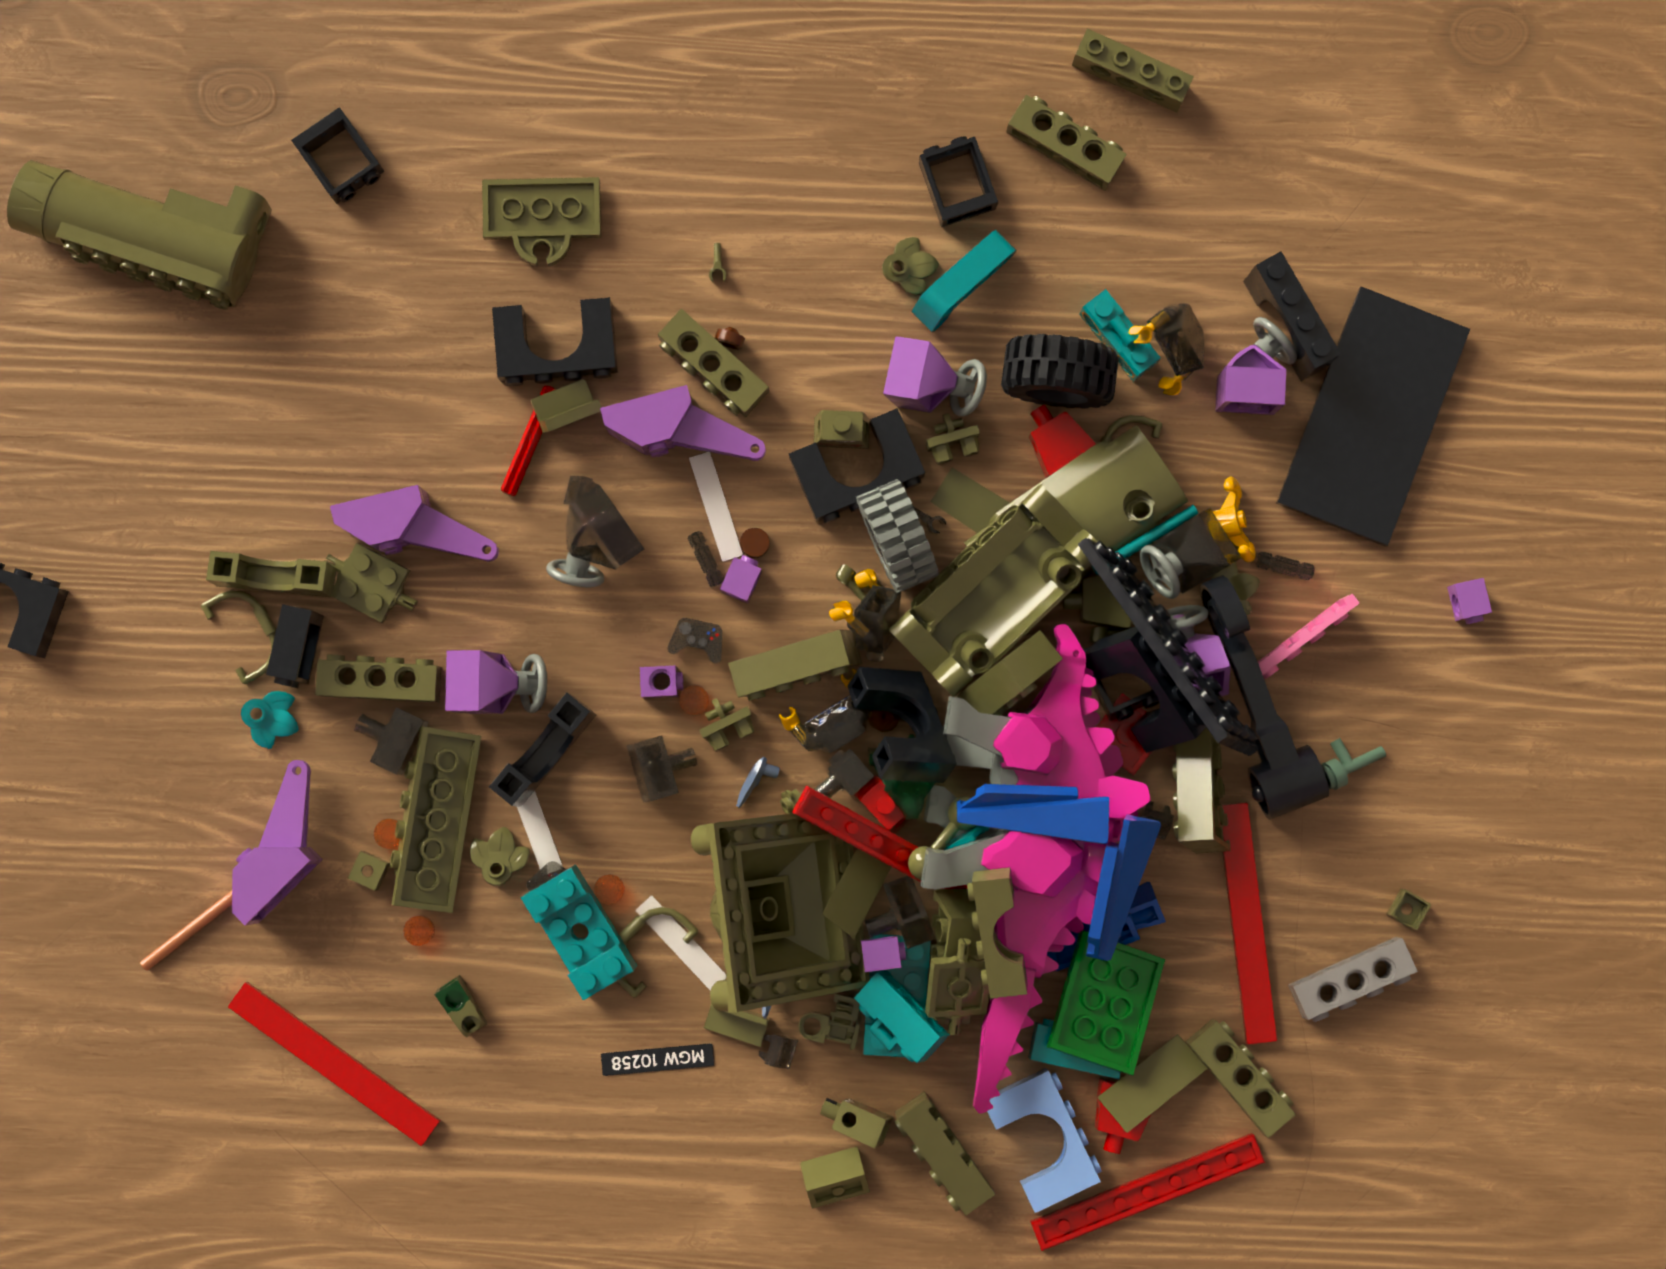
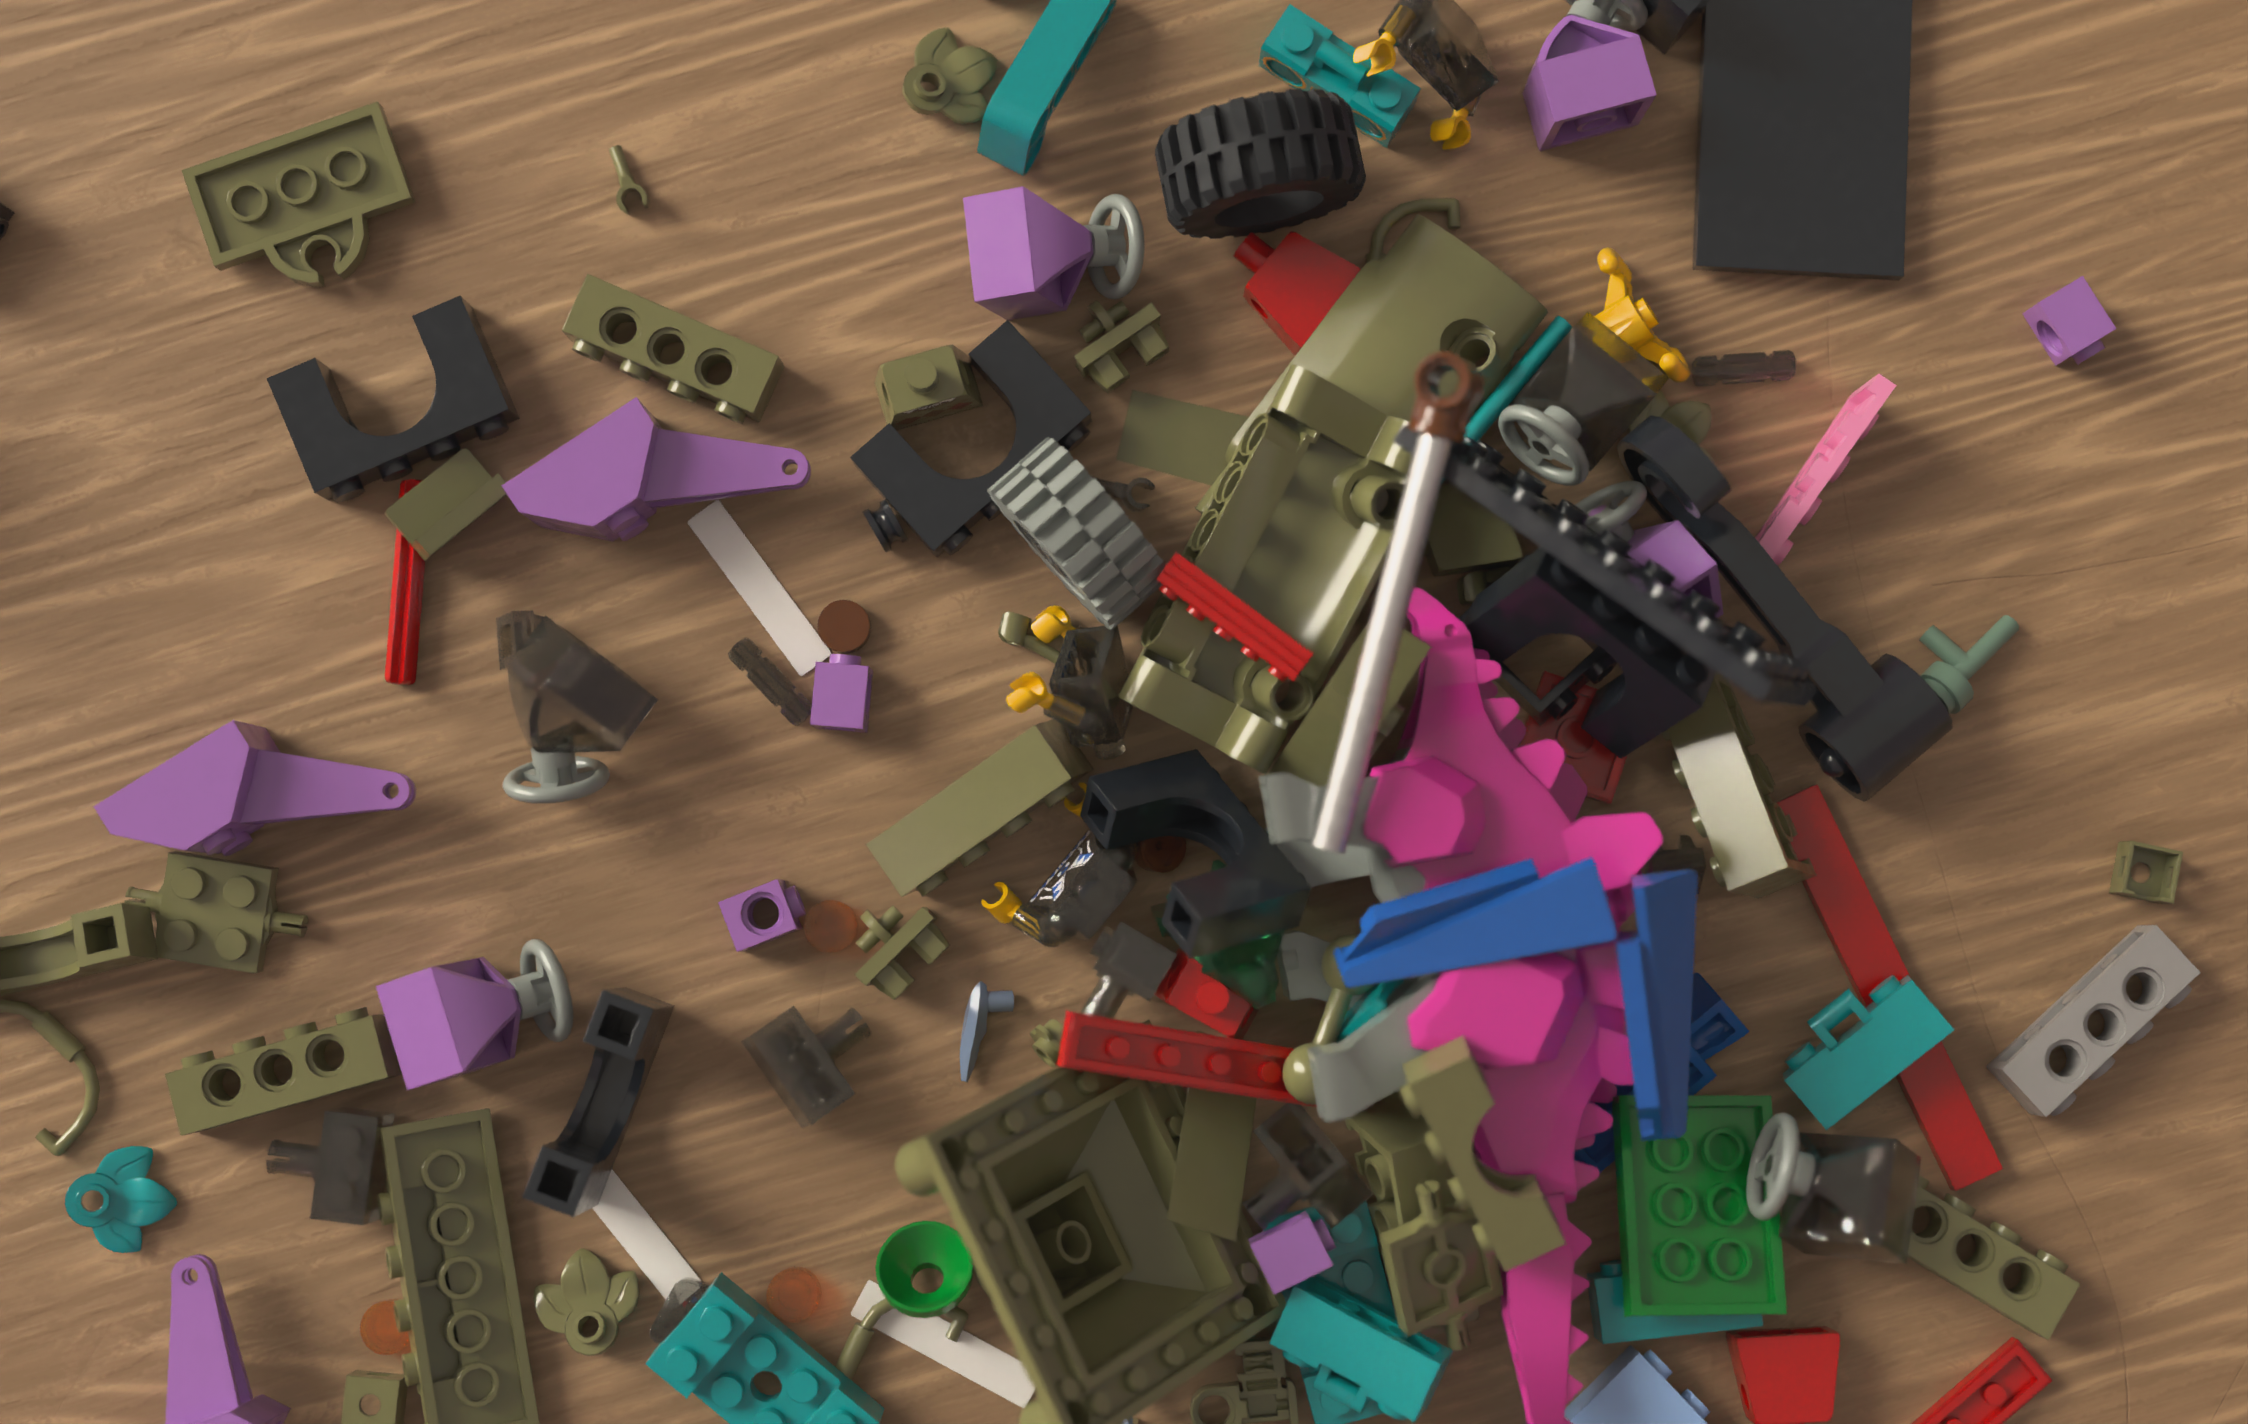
camera: 15 degrees left, 0 degrees up
black window [266,604,324,688] -> none
clear smoke piece [667,618,723,664] -> none
reddish brown tile [715,327,745,350] -> none
olive sticker [1097,1034,1208,1133] -> none
none -> black bush [863,499,908,552]
none -> green piece [875,1221,974,1318]
none -> red piece [1156,552,1314,683]
none -> flat silver piece [1312,352,1484,853]
none -> clear smoke piece [1746,1113,1922,1264]
none -> teal piece [1782,975,1954,1130]

